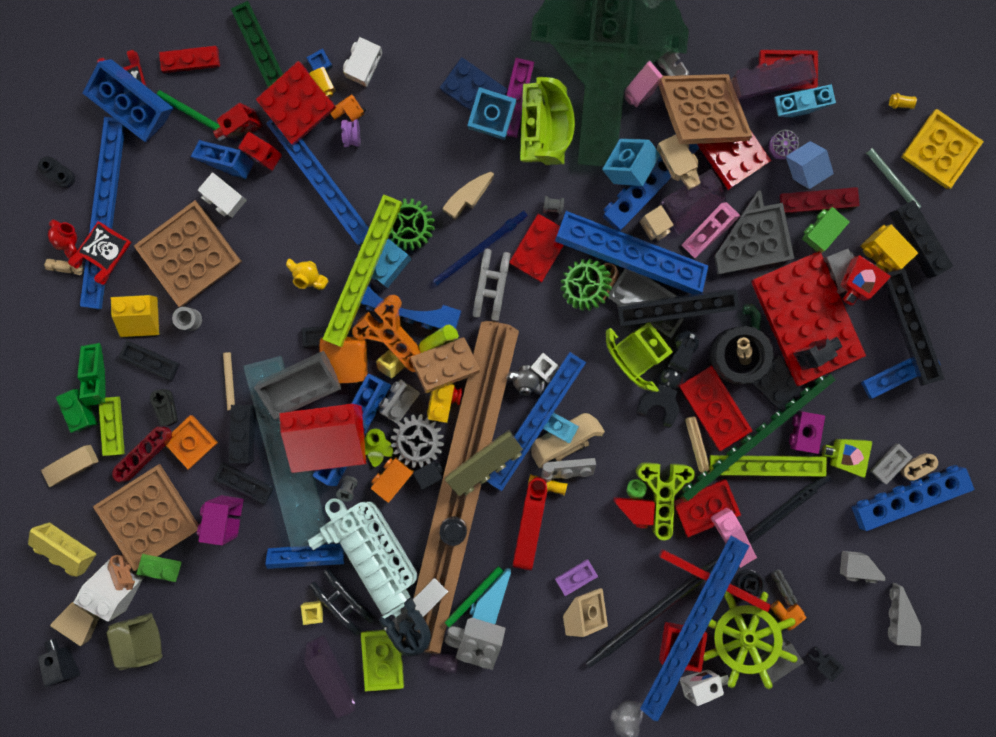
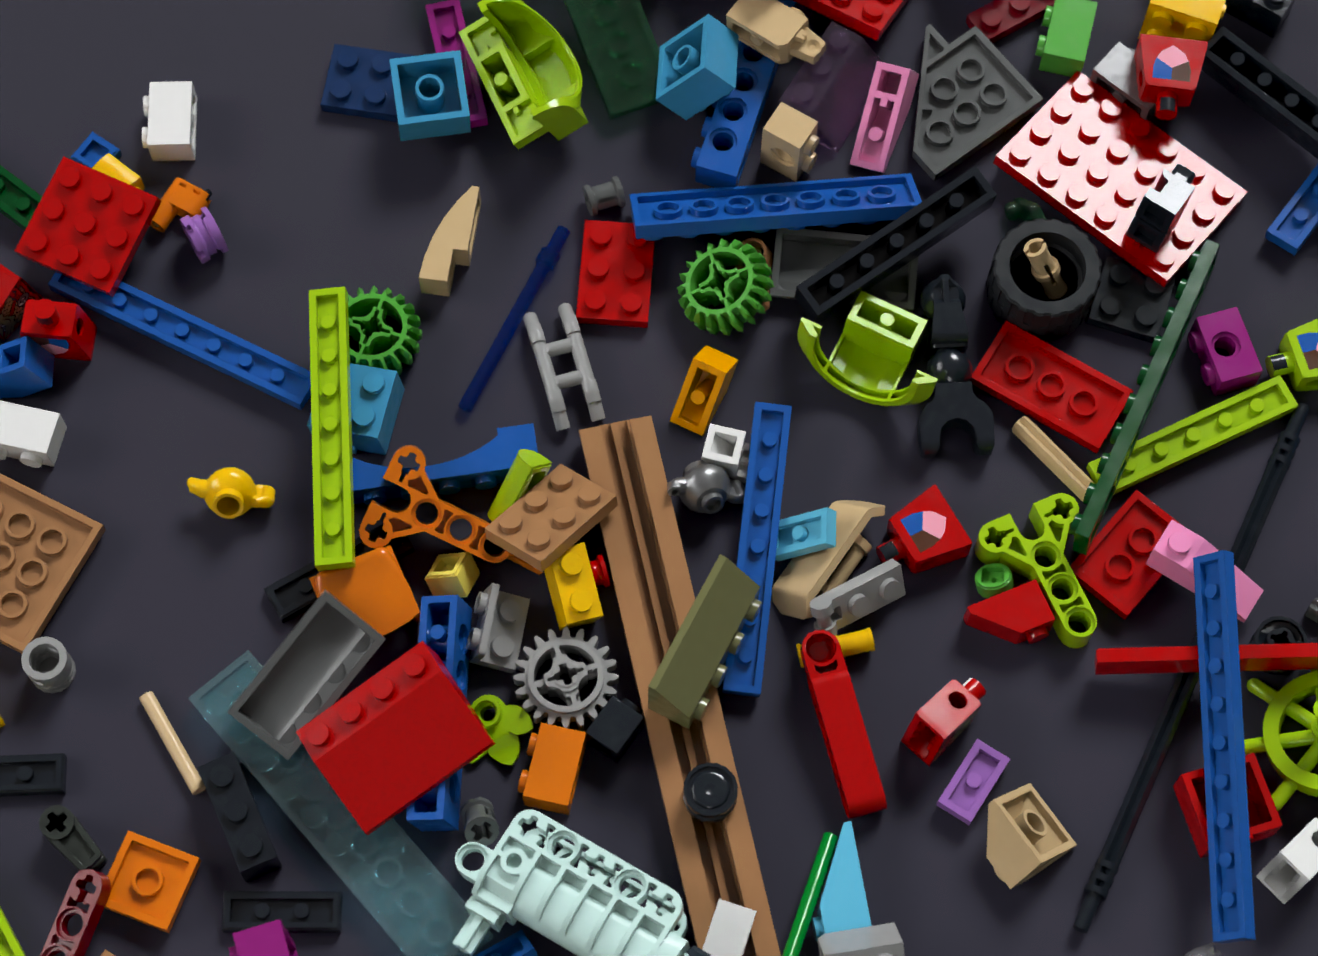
camera: 25 degrees left, 20 degrees down
none -> light orange slope [670,345,739,436]
none -> red torso [876,484,972,573]
none -> red torso [901,678,986,766]

